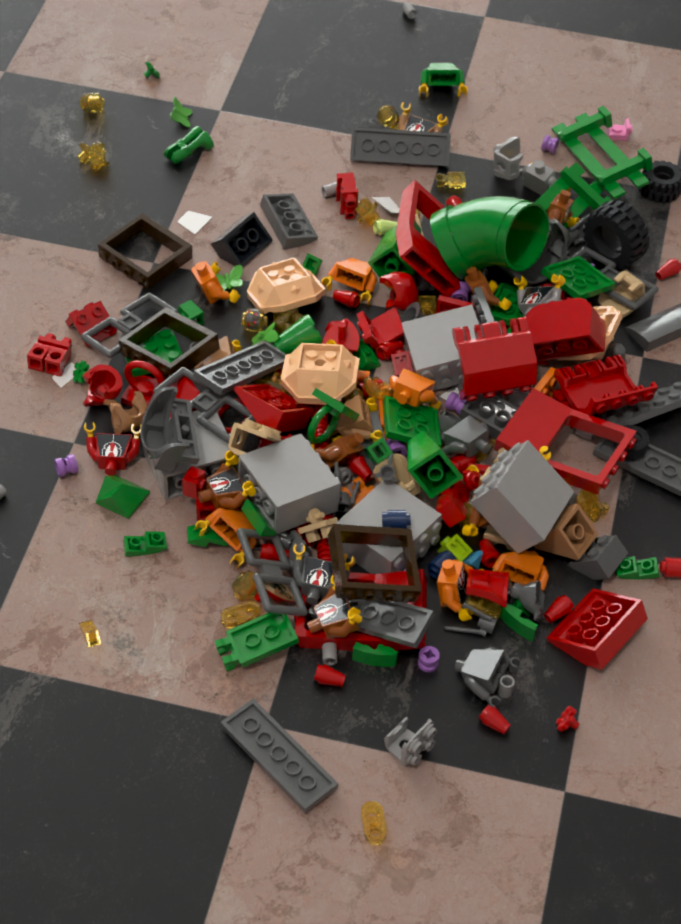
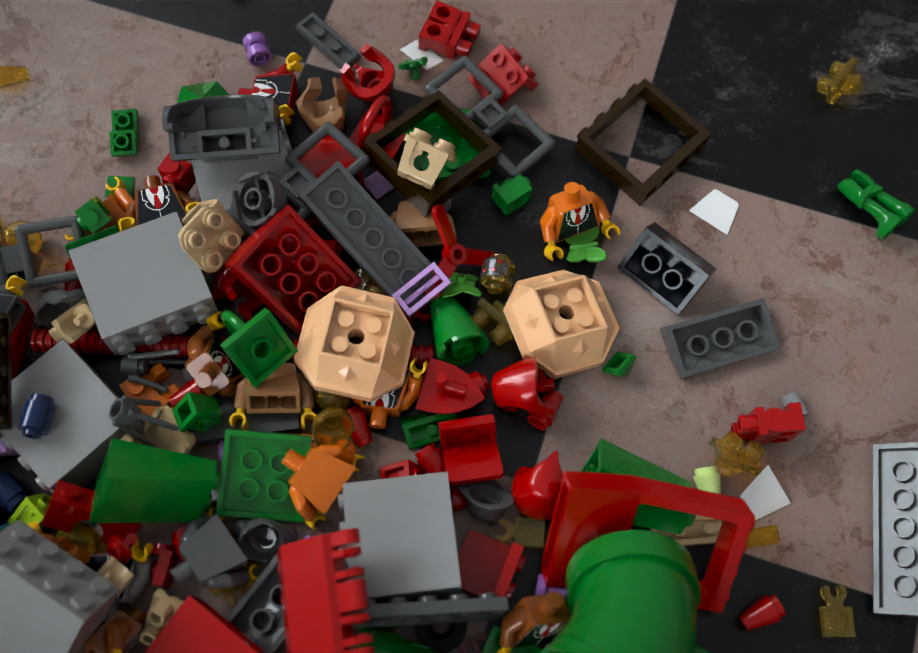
camera: 95 degrees right, 20 degrees up
orange torso [321,258,377,306] -> none
none -> green brick [75,196,115,233]
none -> dark grey cylinder [232,171,287,227]
none -> dark grey tile [295,12,361,70]
none -> lavender tile [392,262,451,317]
none -> tan piece [398,128,457,190]
none -> red piece [424,204,498,300]
none -> red piece [491,356,555,416]

